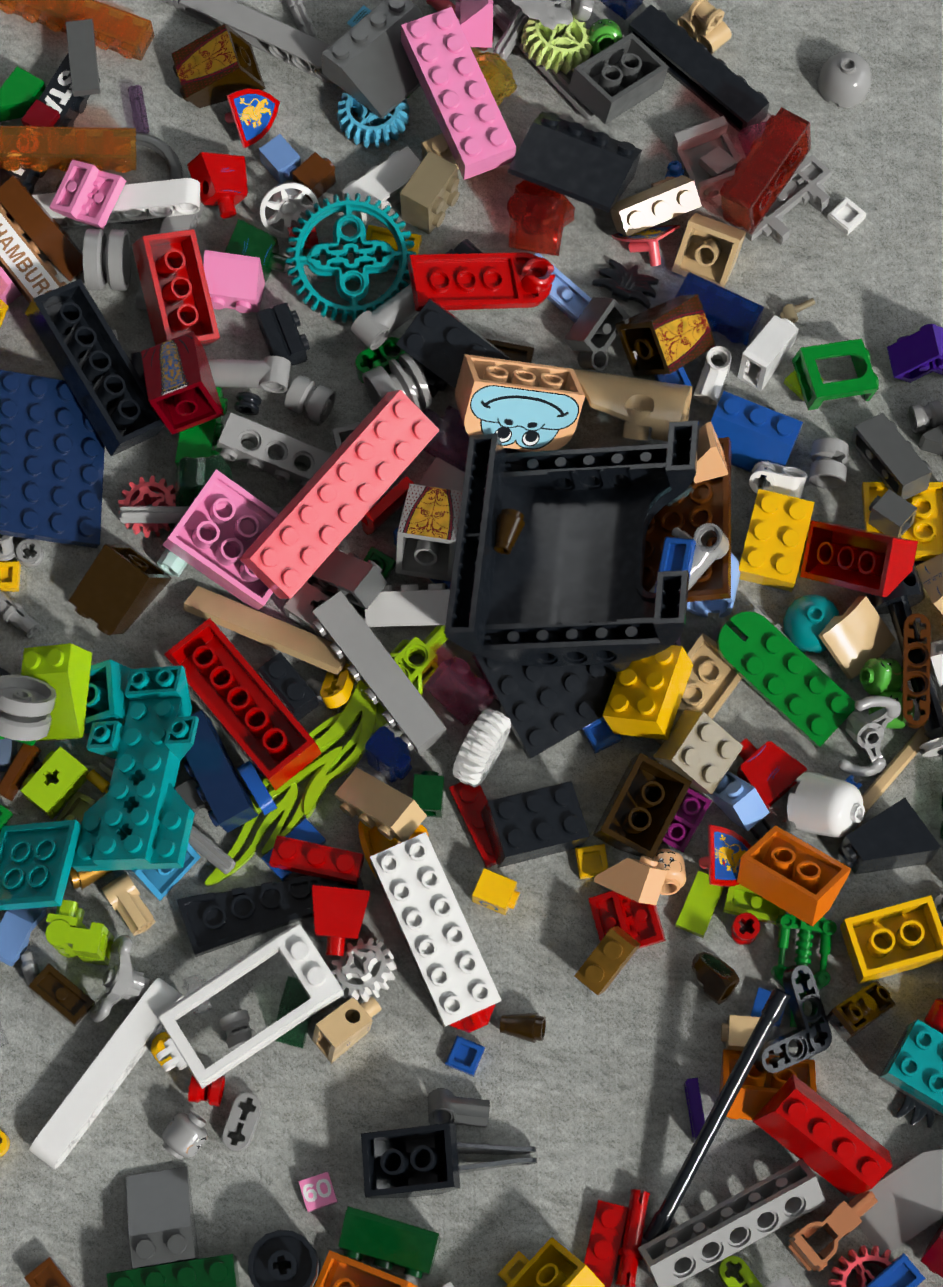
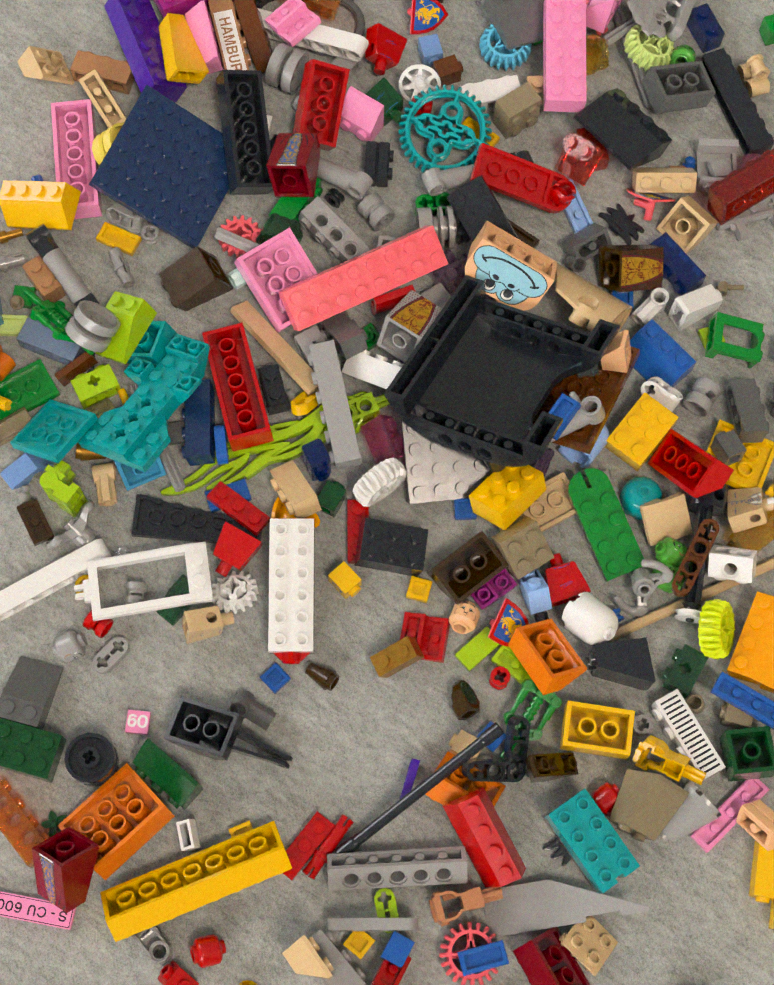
camera: 20 degrees right, 0 degrees up
dark brown cone [494,508,525,555] -> none
light nougat slope [593,855,668,905] -> none

